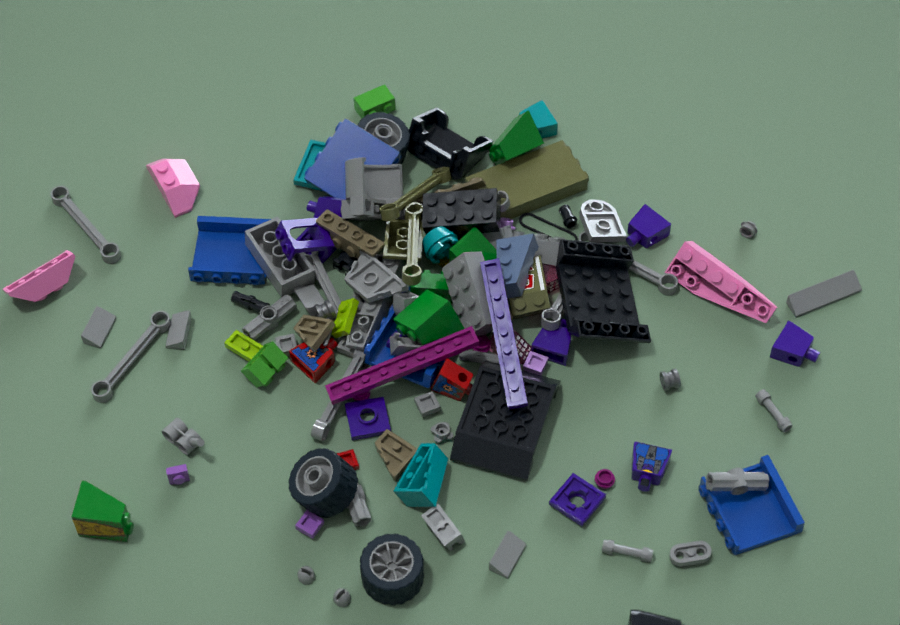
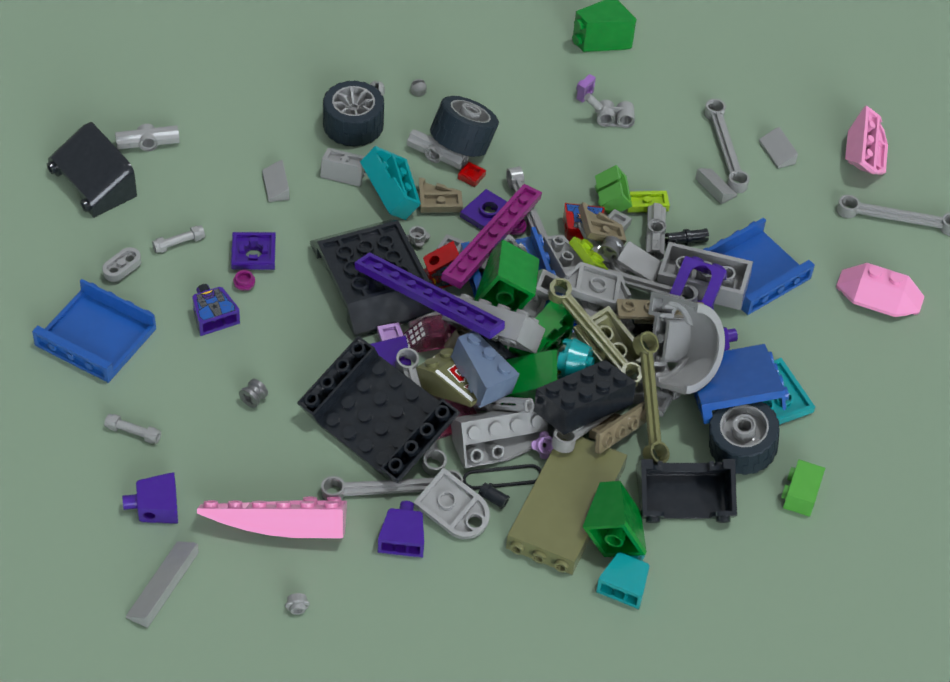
camera: 135 degrees right, 5 degrees down
light grey piece [705,468,769,495] -> none

